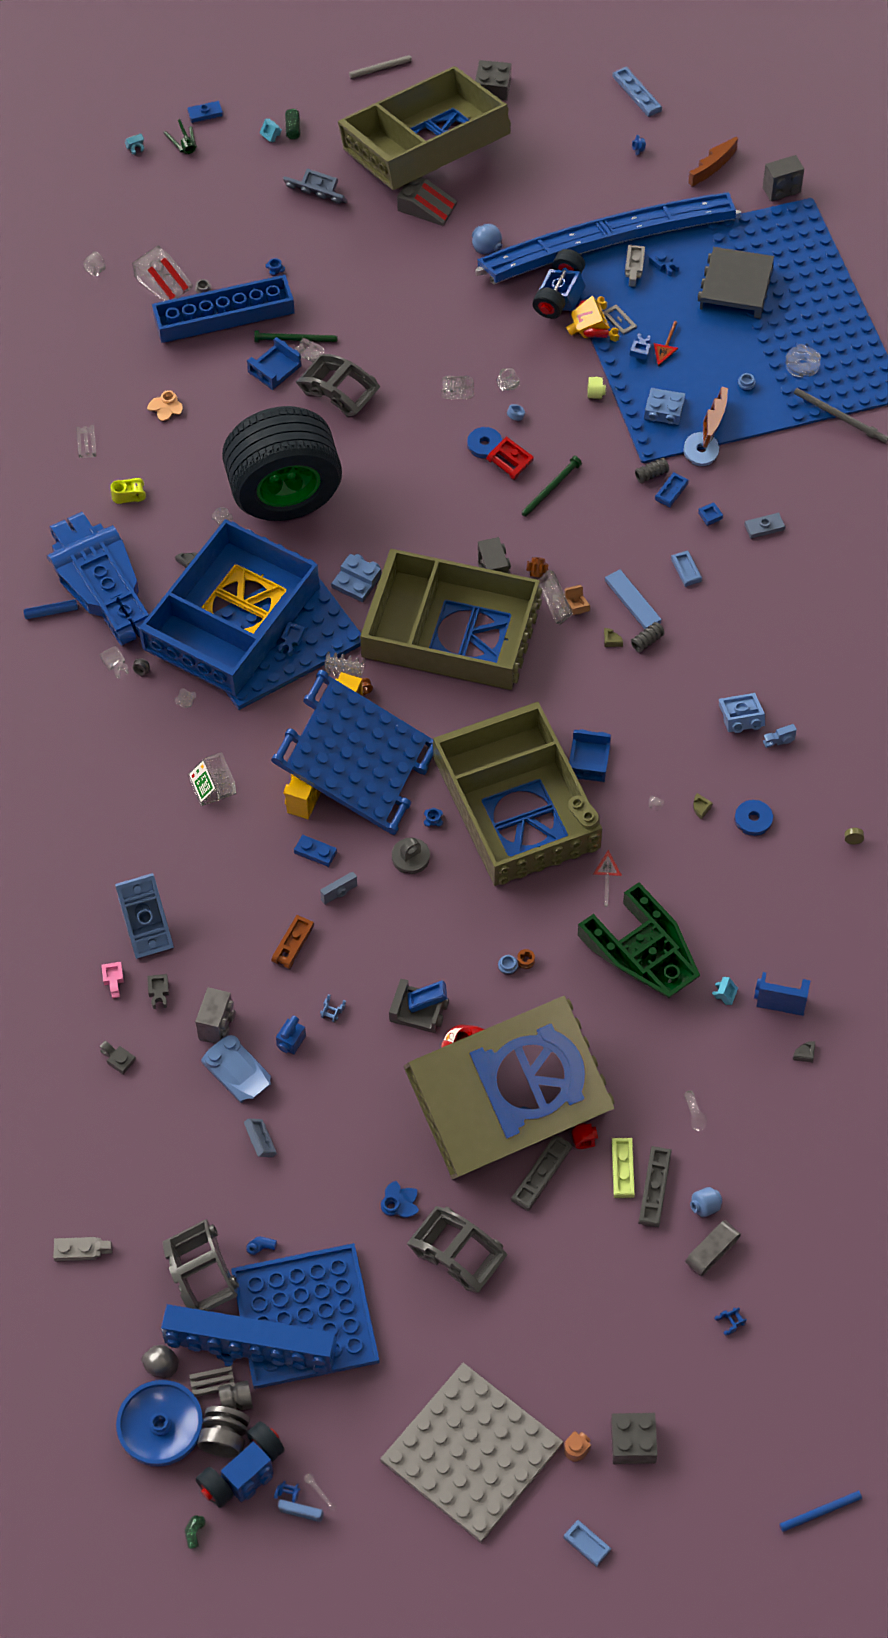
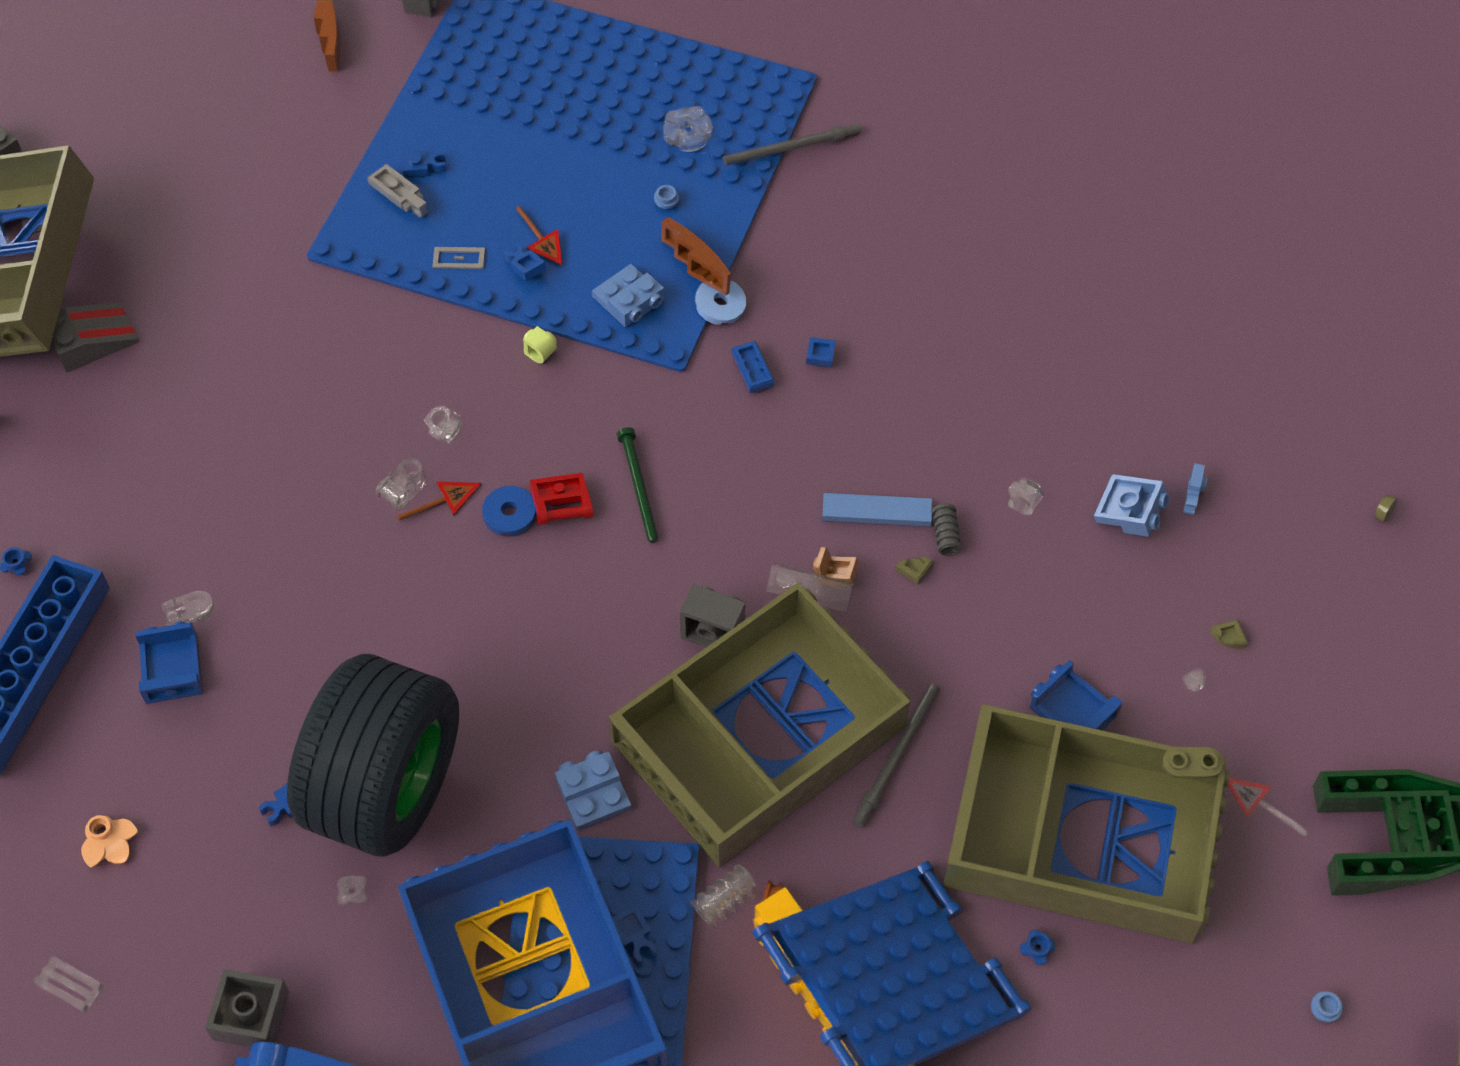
camera: 55 degrees left, 0 degrees up
neon yellow piece [111,478,146,504] -> none
dark grey tile [175,552,198,568] -> none
dark green bar [254,330,338,343] -> none
dark grey window [296,354,380,417] -> none
dark grey tile [392,838,430,874] -> none
medium blue plant [472,224,502,255] -> none
blue piece [475,192,741,284] -> none
medium blue tile [507,404,525,421] -> none
dark orange bush [517,949,535,969] -> none
dark orange gear [526,557,549,577] -> none
brick [532,249,586,319] -> none
yellow torso [566,296,620,342] -> none
medium blue tile [613,67,662,117] -> none
blue plate [632,135,646,155] -> none
dark grey piece [635,458,669,483] -> none
medium blue tile [671,550,702,587] -> none
dark grey panel [697,247,774,319] -> none
blue tile [735,799,773,836] -> none
sand blue plate [744,513,785,539] -> none
none -> dark grey brick [205,969,289,1047]
none -> piece [397,482,481,520]
none -> dark grey bar [852,684,940,828]
none -> clear plate [1007,477,1044,515]

